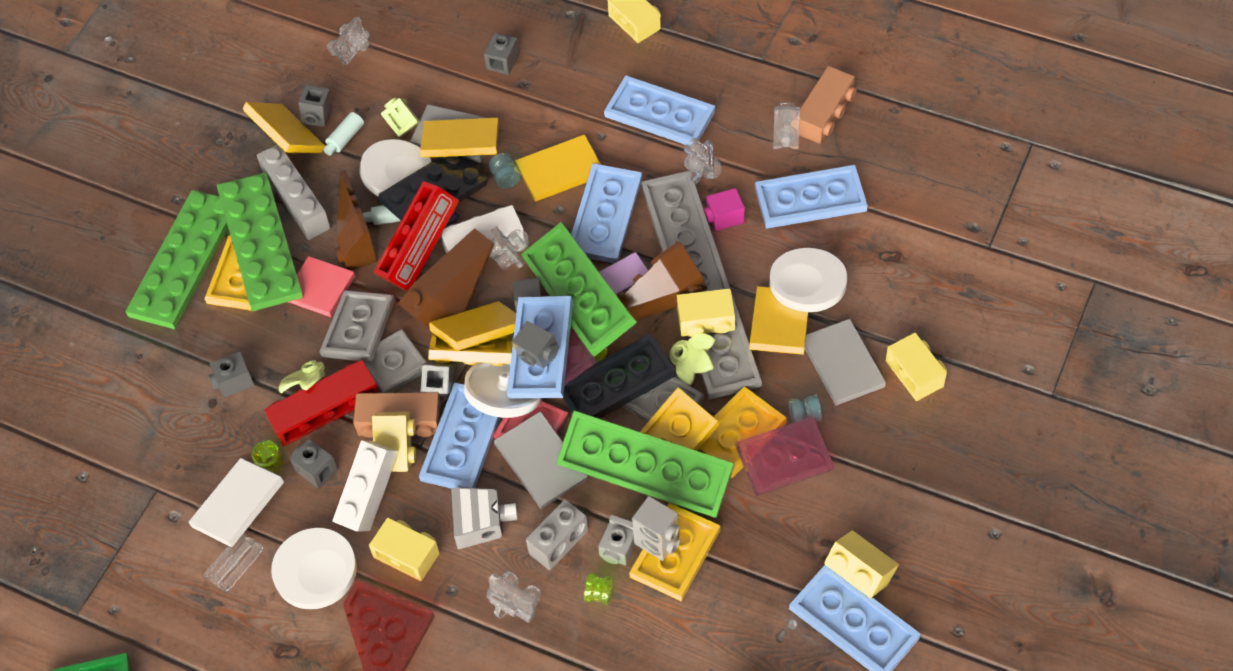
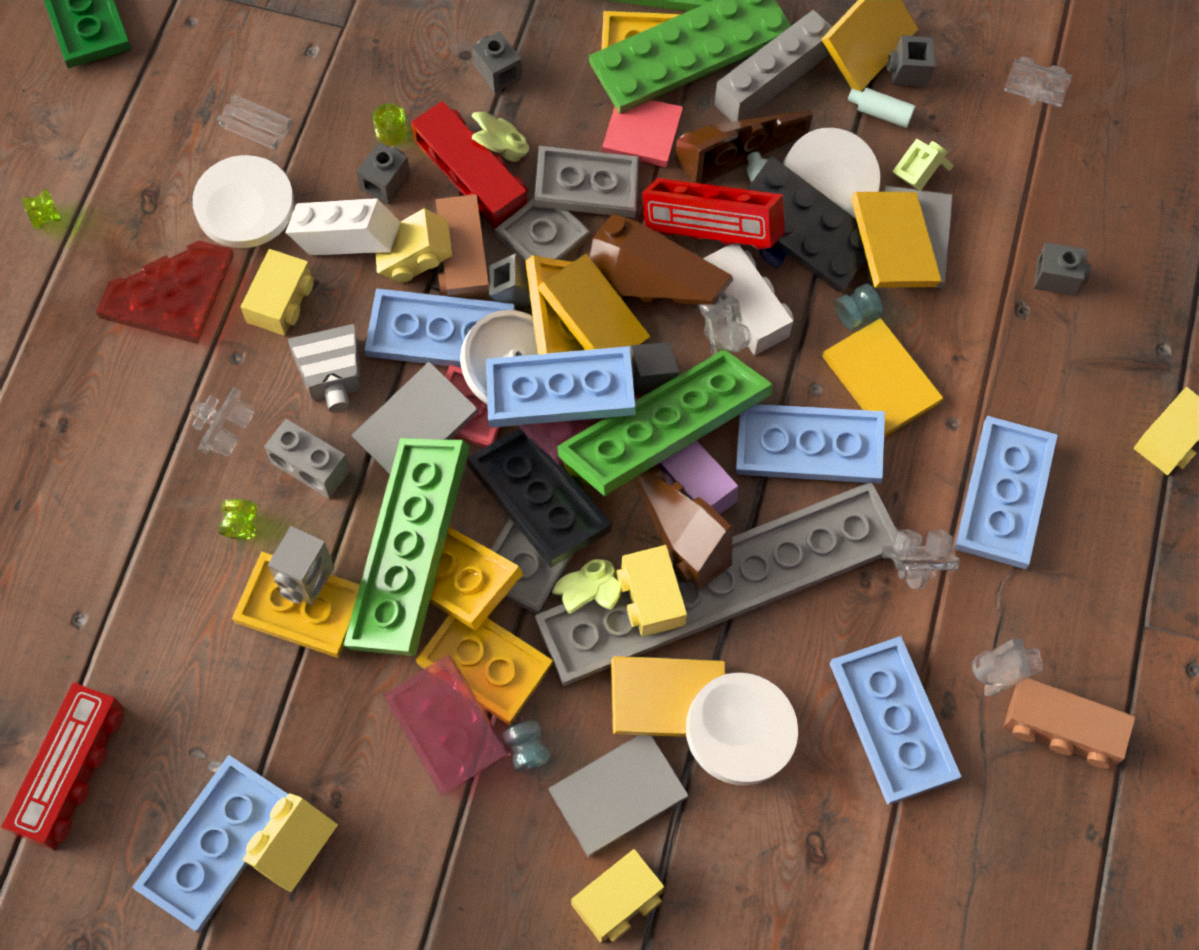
camera: 75 degrees right, 10 degrees up
white tile [188,458,284,547] -> none
dark grey brick [511,321,560,369] -> none
light grey brick [598,515,635,565] -> none
dark pink brick [703,188,745,231] -> none

